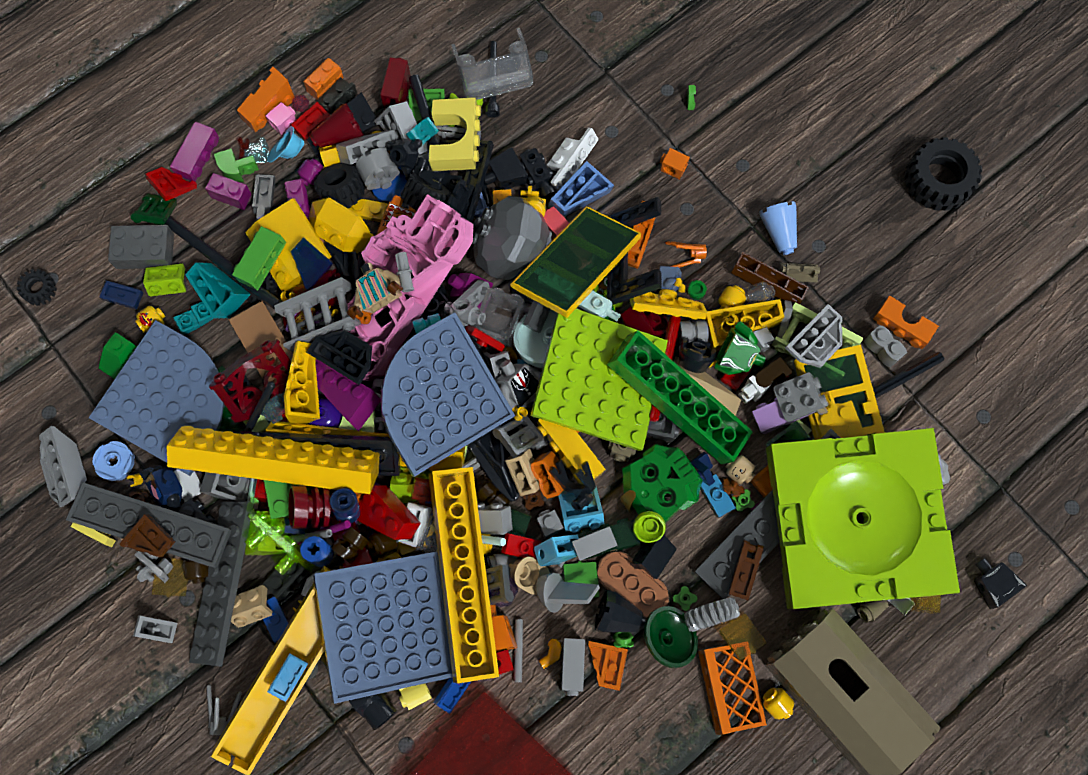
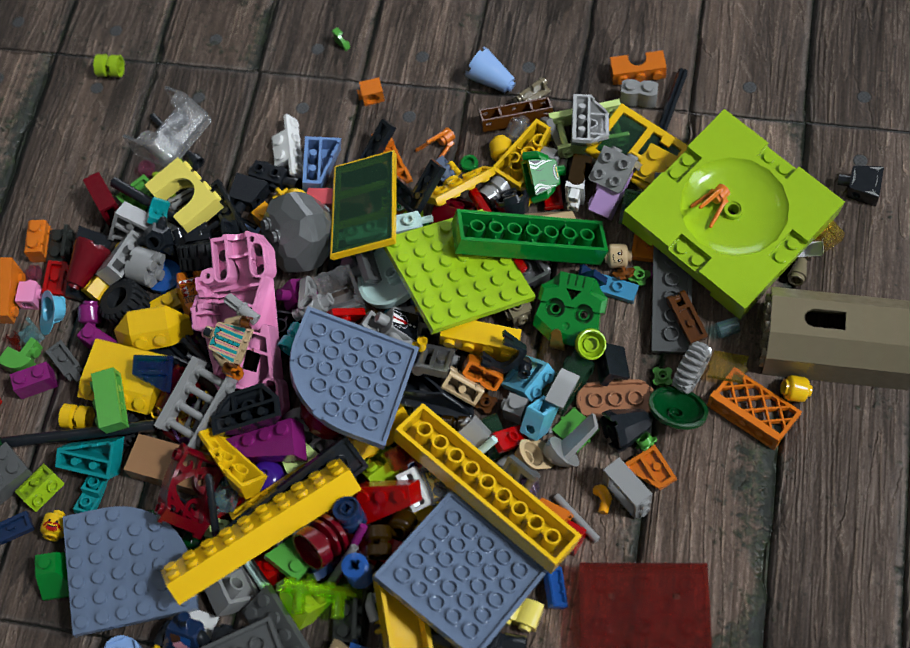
camera: 30 degrees left, 10 degrees down
none -> yellow wheel [58,403,95,429]
none -> clear pink plate [138,160,156,177]
none -> orange plant [690,184,730,228]
none -> clear light blue piece [715,317,741,338]

